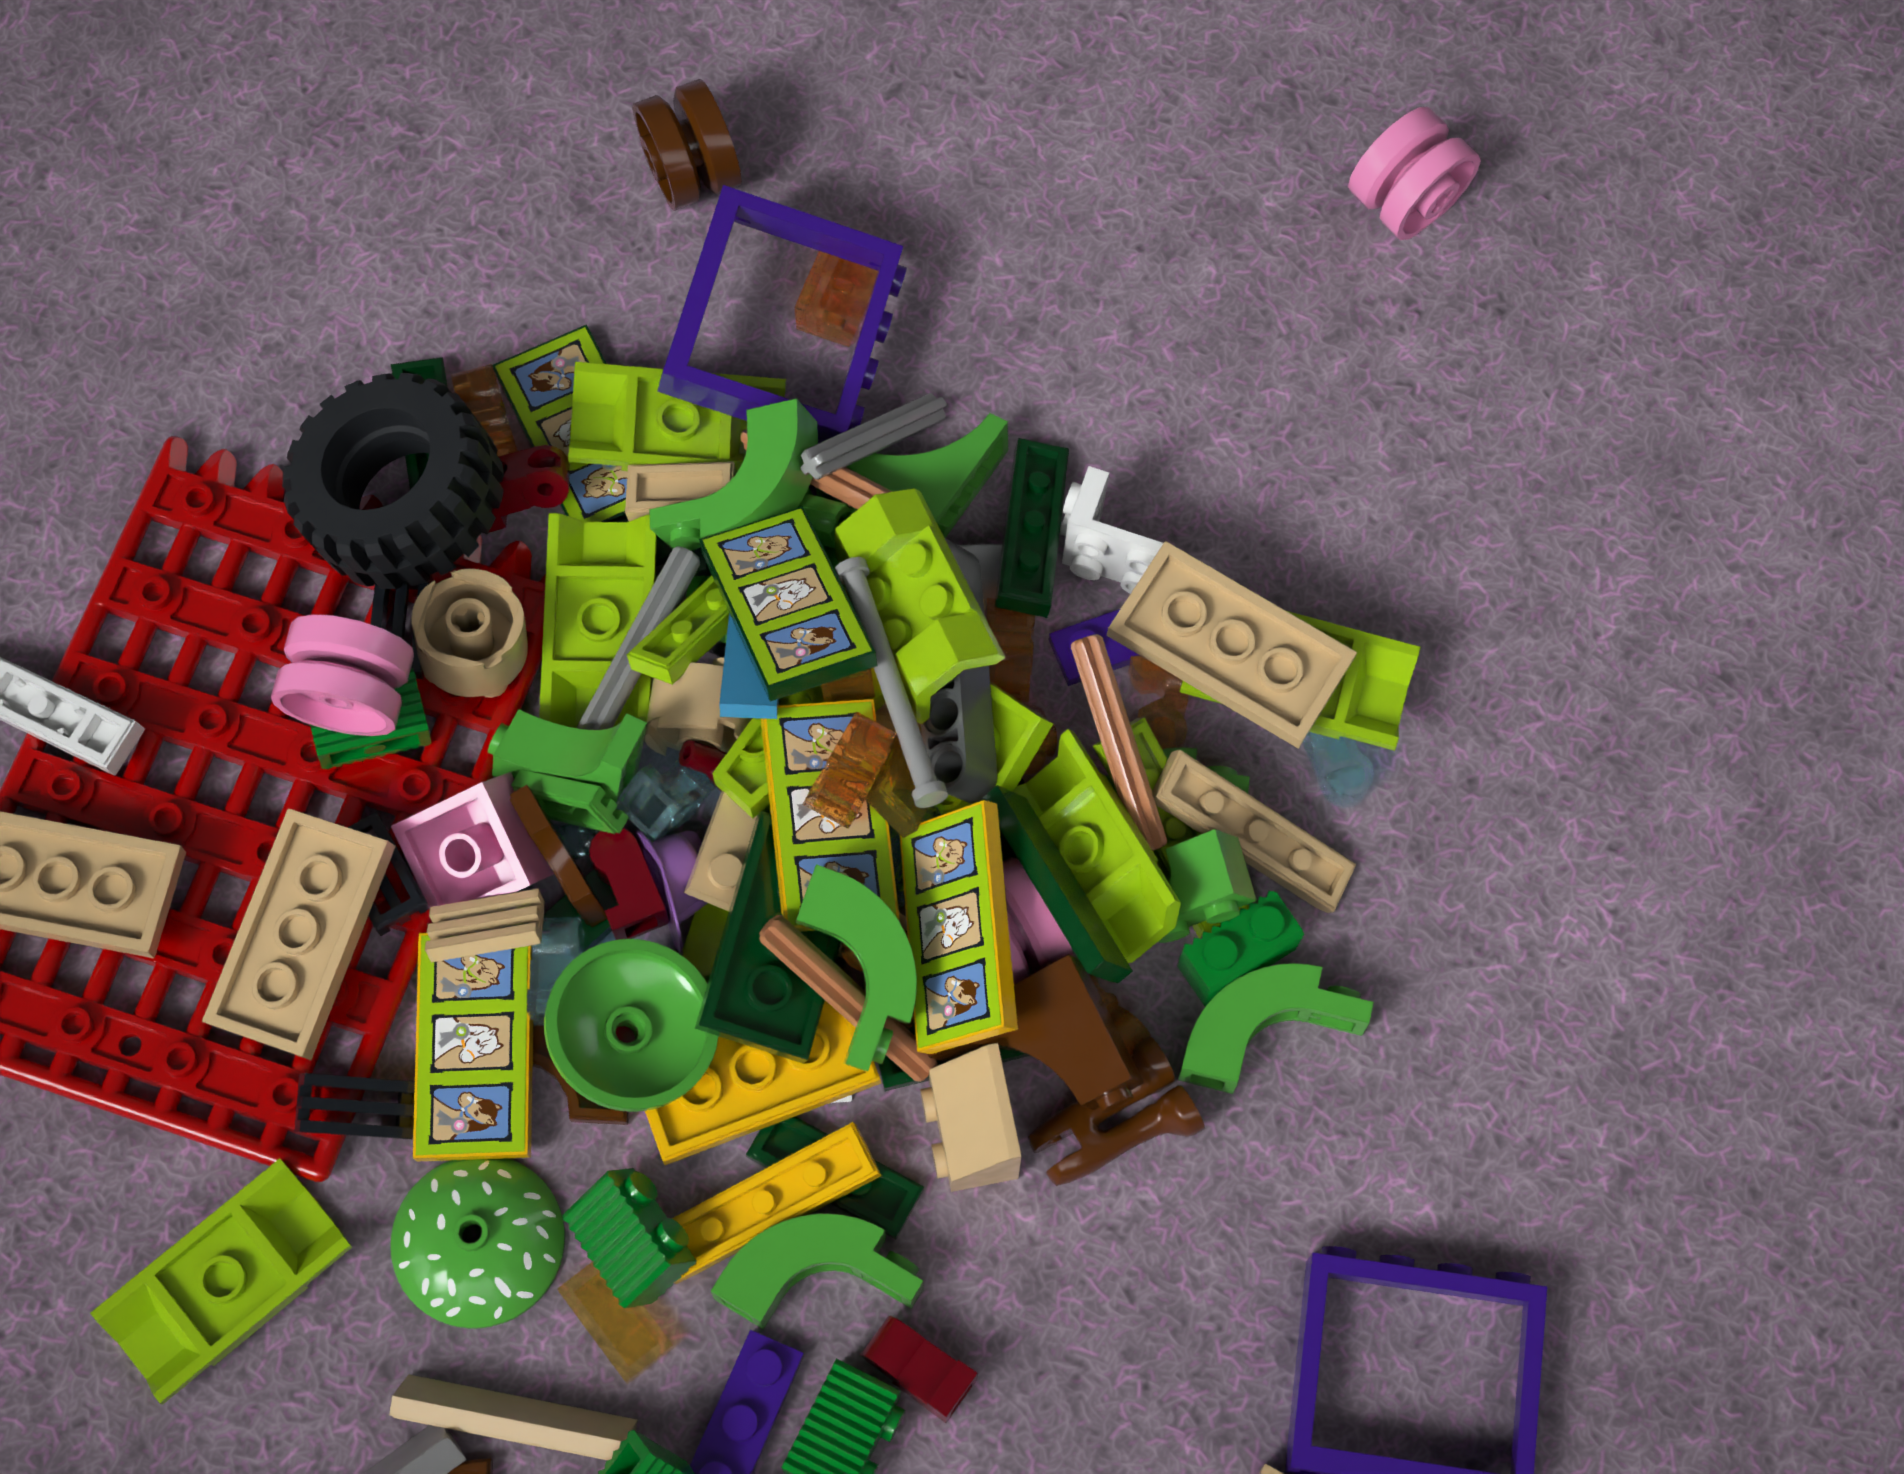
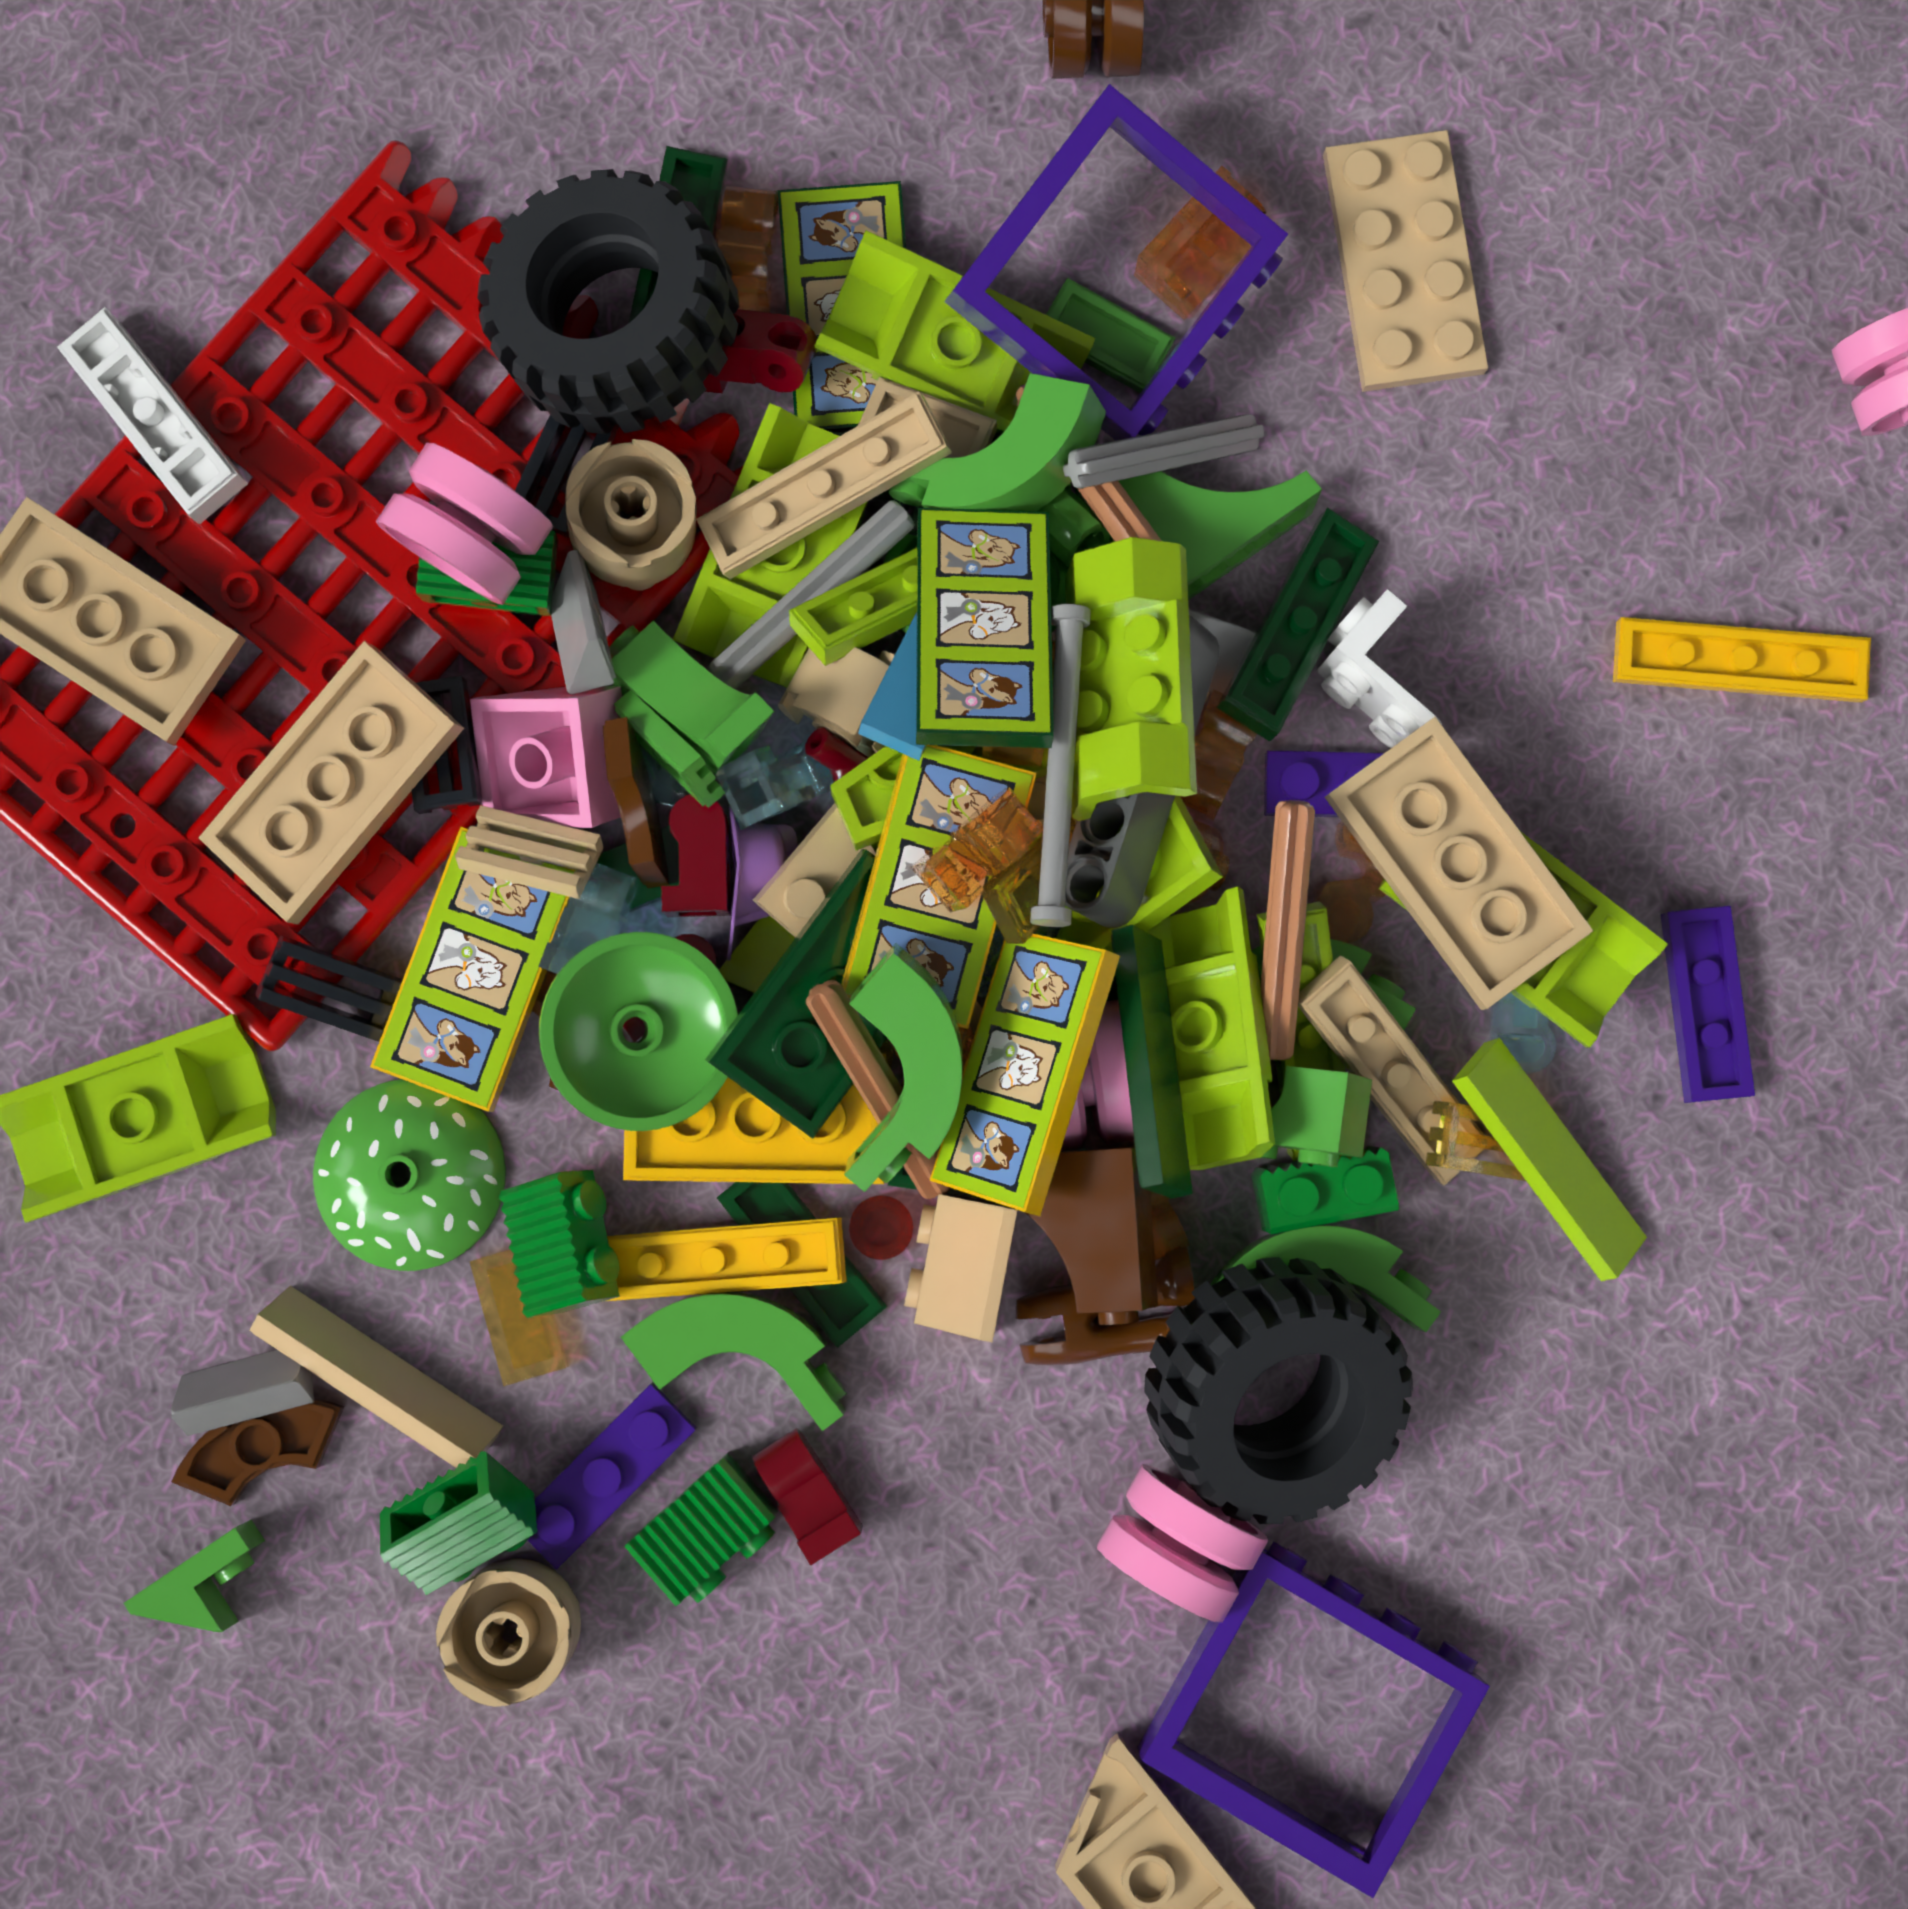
camera: 20 degrees right, 15 degrees up
none -> light grey slope [551,550,616,694]
none -> tan tile [696,391,953,579]
none -> clear red plate [849,1195,913,1260]
none -> bright green tile [1046,278,1175,394]
none -> bright pink wheel [1097,1464,1268,1623]
none -> black tyre [1144,1257,1413,1524]
none -> tan plate [1323,130,1488,392]
none -> clear yellow tile [1426,1101,1527,1182]
none -> lime tile [1452,1038,1647,1281]
none -> yellow tile [1613,617,1871,703]
none -> dark purple plate [1660,906,1755,1103]

